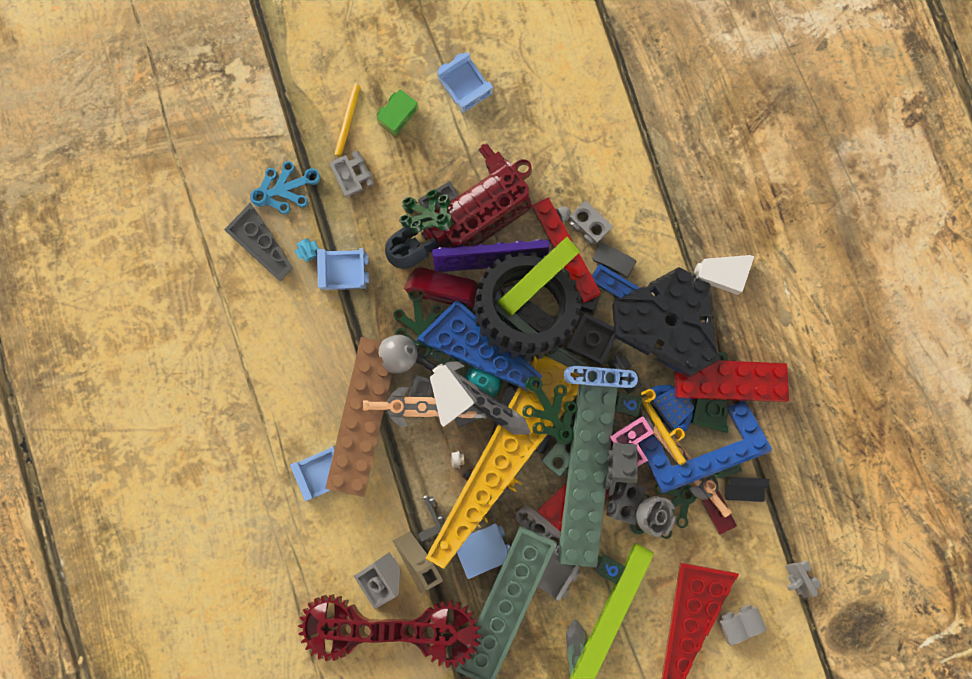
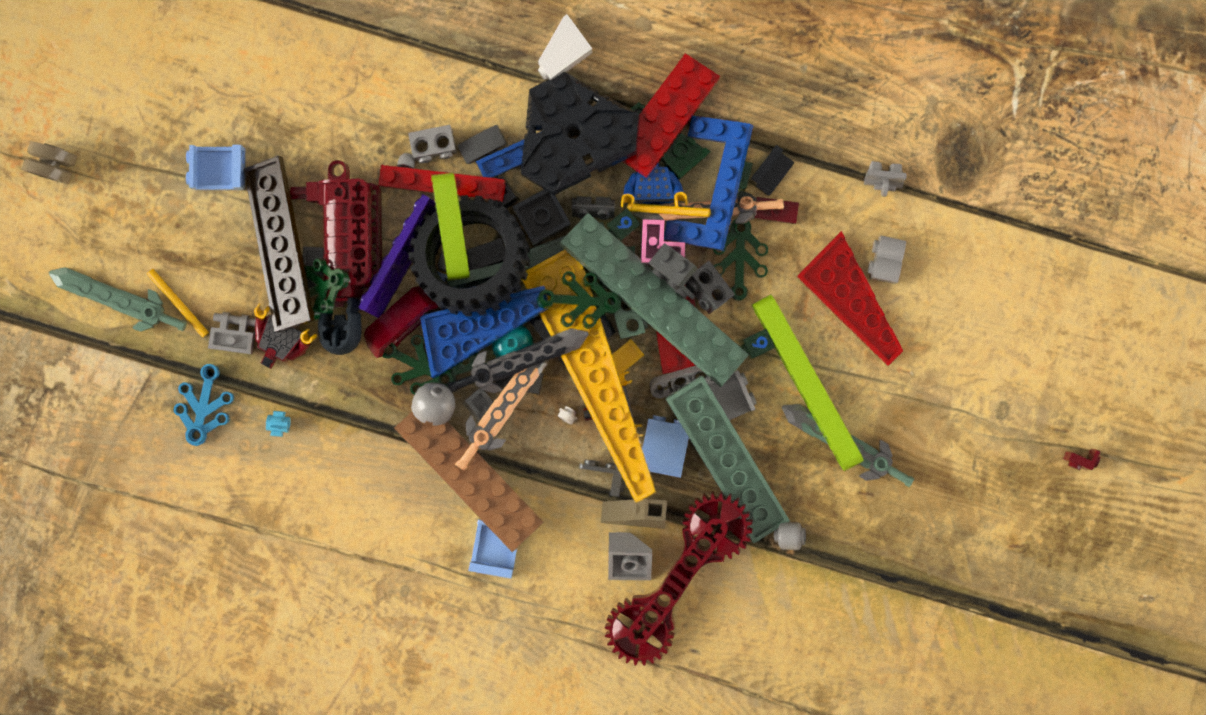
camera: 55 degrees left, 5 degrees up
dark grey wing [224,202,293,281] -> none
light blue panel [317,248,369,290] -> none
bright green brick [376,89,419,137] -> none
white slope [430,364,477,427] -> none
light blue beam [564,366,638,388] -> none
light grey cylinder [636,497,675,537] -> none
none -> sand green sword [49,267,187,332]
none -> plate [244,156,315,333]
none -> torso [254,303,317,369]
none -> yellow tile [612,339,644,375]

